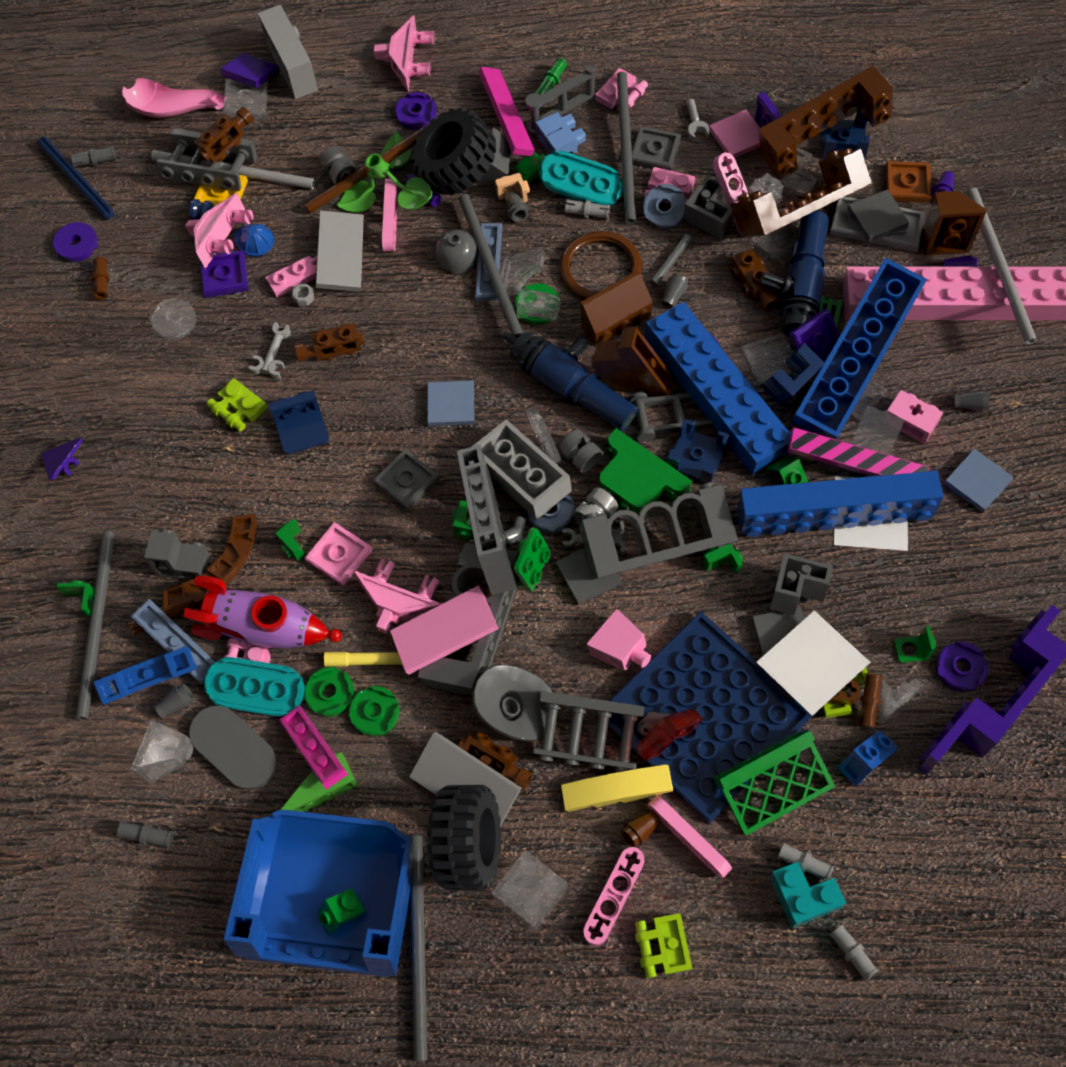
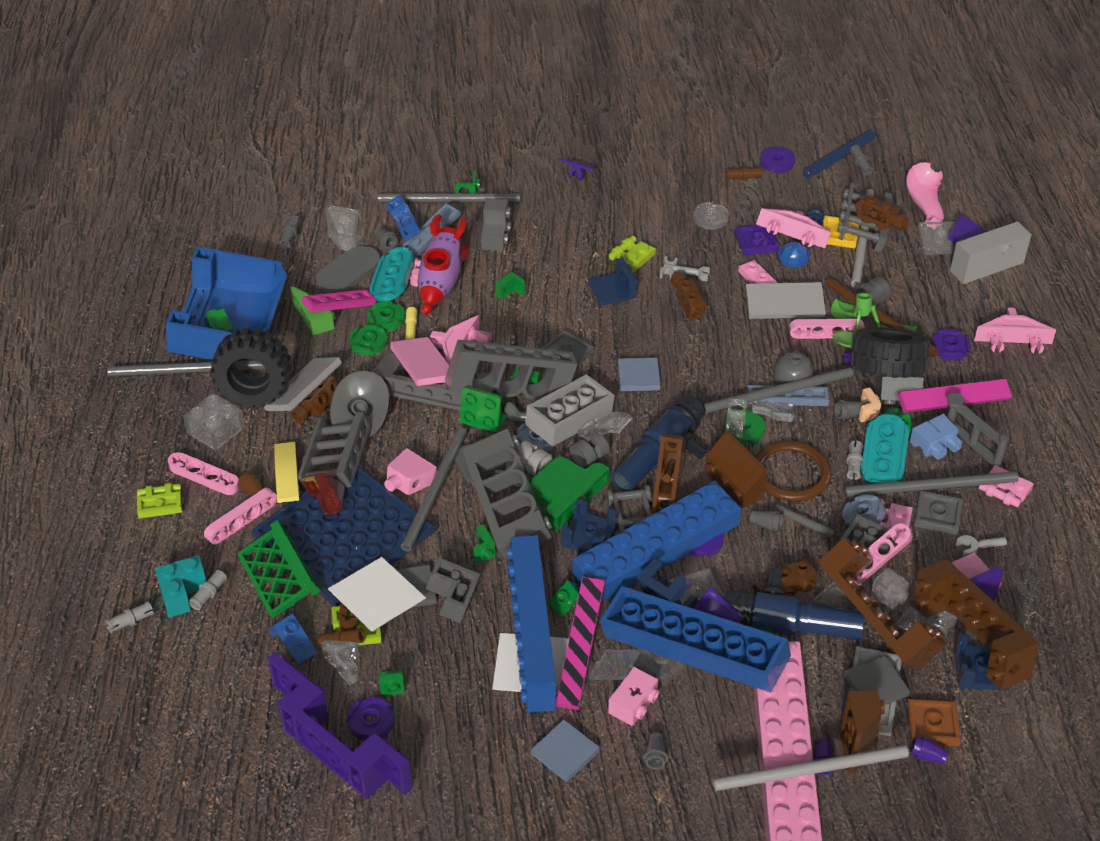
camera: 85 degrees right, 20 degrees down
reddish brown tile [162,513,257,614] -> none
light grey tile [292,284,314,306] -> none
bright pink tile [304,522,373,586] -> none
green pin [527,57,568,110] -> none
none -> dark grey piece [401,427,467,551]

